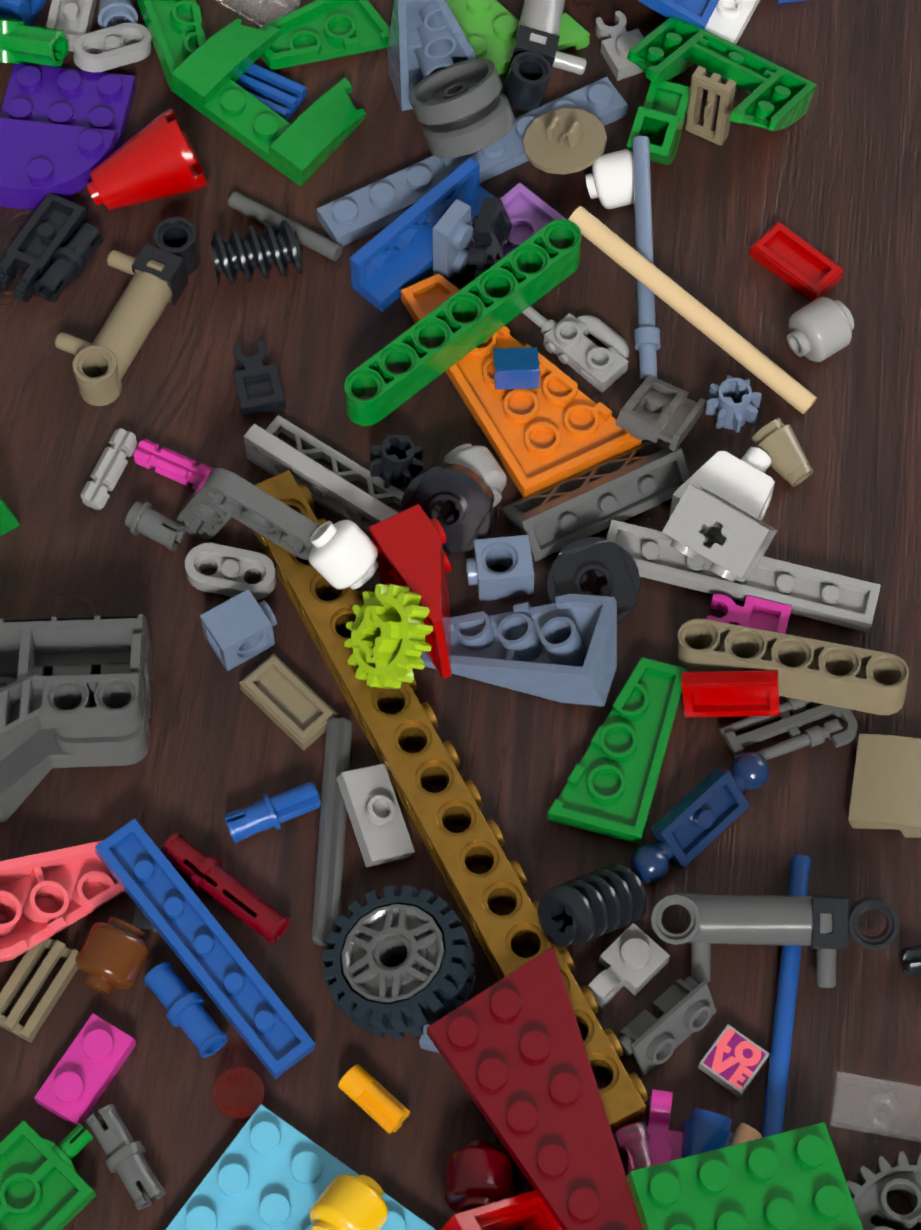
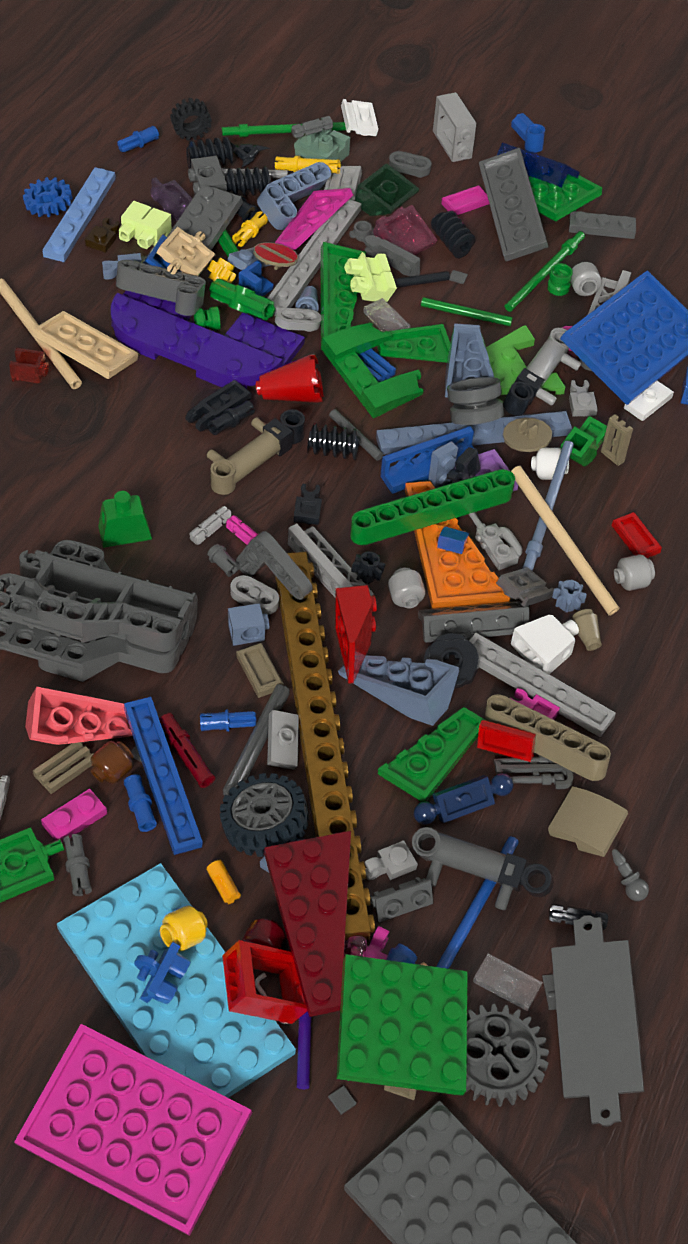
camera: 15 degrees right, 10 degrees down
clear red plate [213,1067,265,1119] -> none
white head [309,520,378,590] -> none
lime gear [344,584,433,689] -> none
black plate [401,461,494,555] -> none
sand blue brick [466,534,534,602] -> none
black piece [537,864,648,948] -> none
green wedge [627,16,817,131] -> none
light grey brick [662,483,778,582] -> none
tile [698,1024,770,1098] -> none

